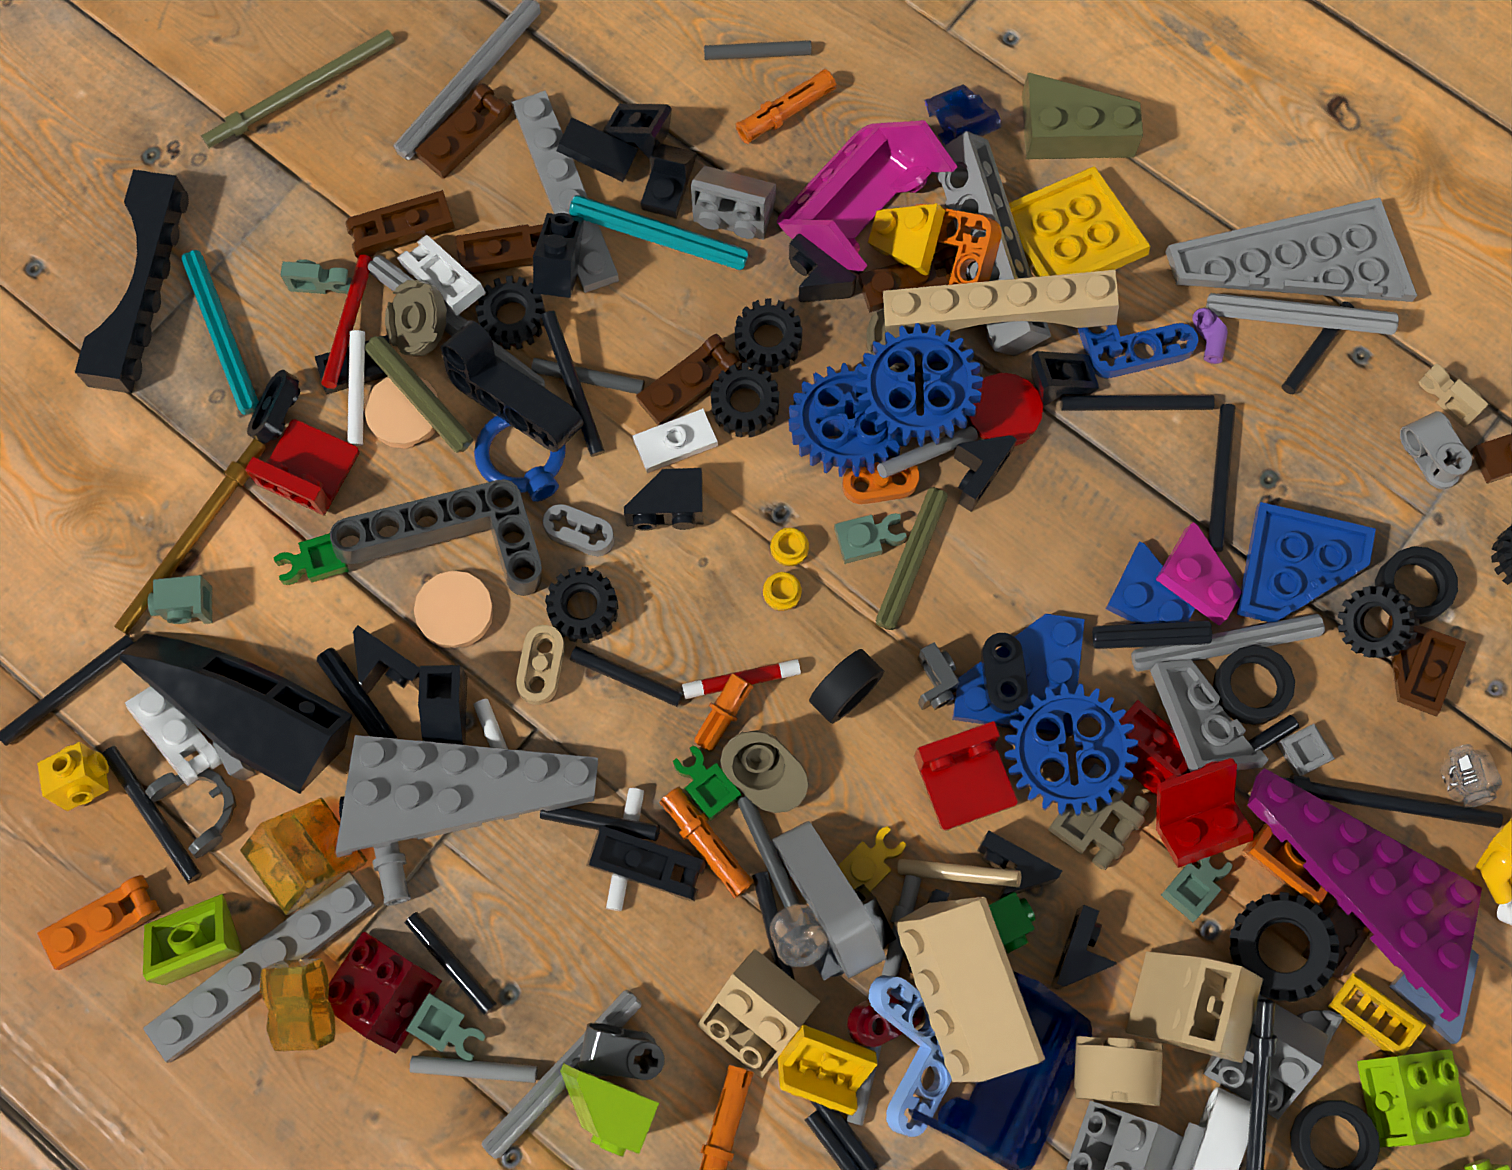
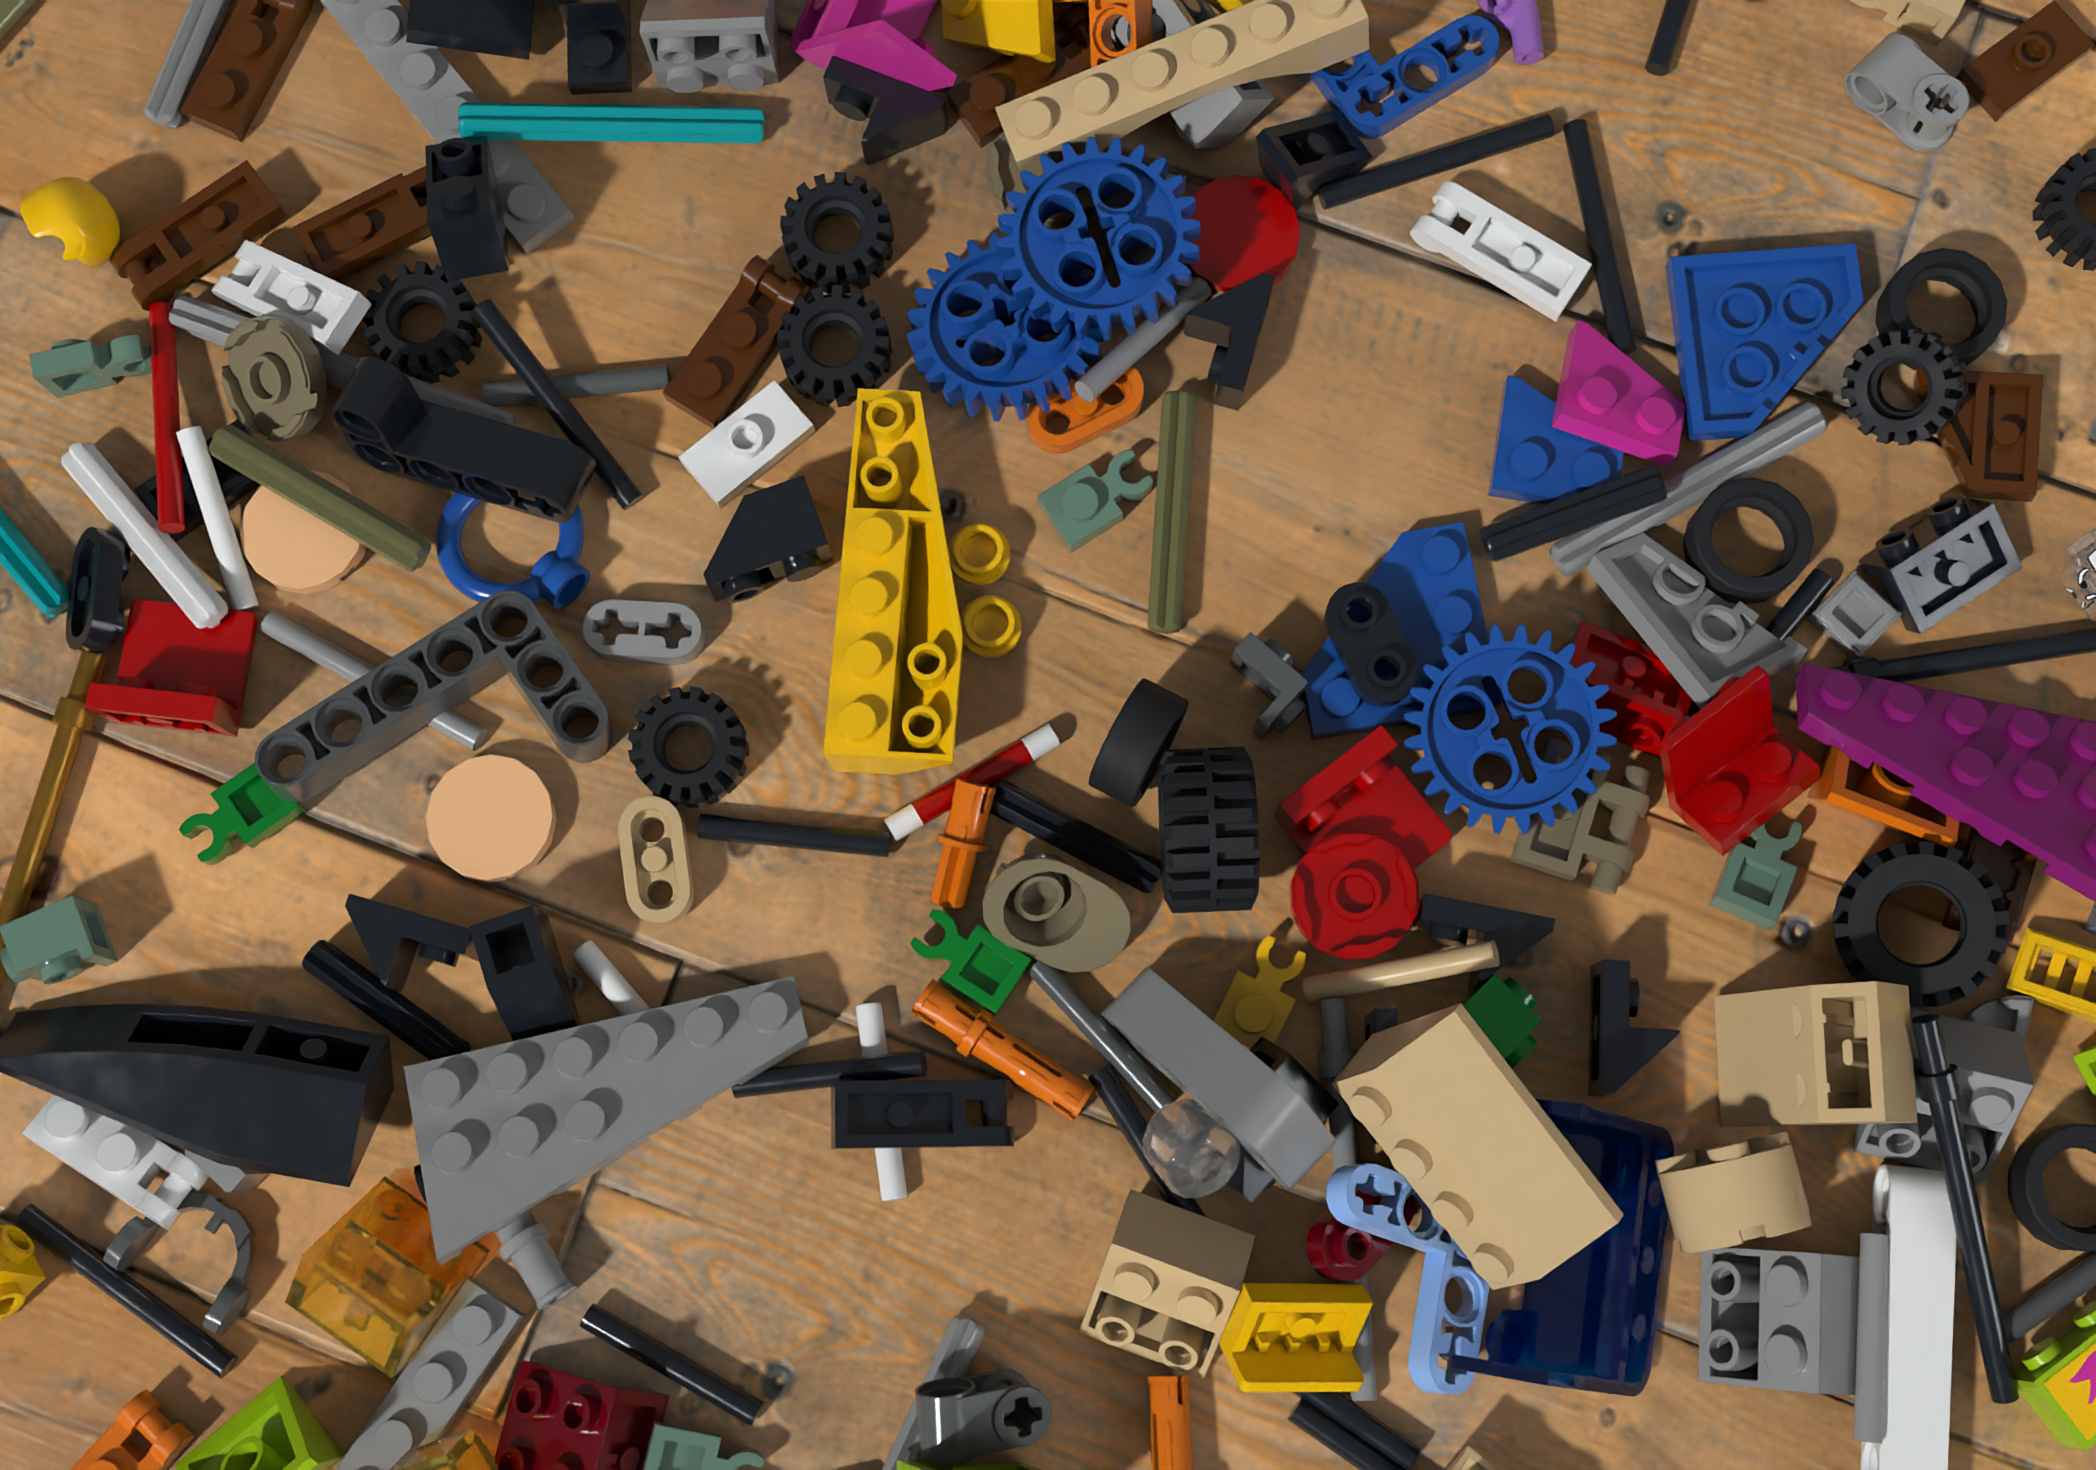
camera: 15 degrees left, 5 degrees up
none -> yellow hair [20,176,121,268]
none -> white axle [61,442,228,629]
none -> light grey bar [260,610,488,751]
none -> yellow wedge [823,388,964,775]
none -> black axle [989,780,1162,893]
none -> black tyre [1158,746,1260,913]
none -> red tile [1289,831,1420,960]
none -> white plate [1410,181,1592,322]
none -> black bracket [1859,495,2023,634]

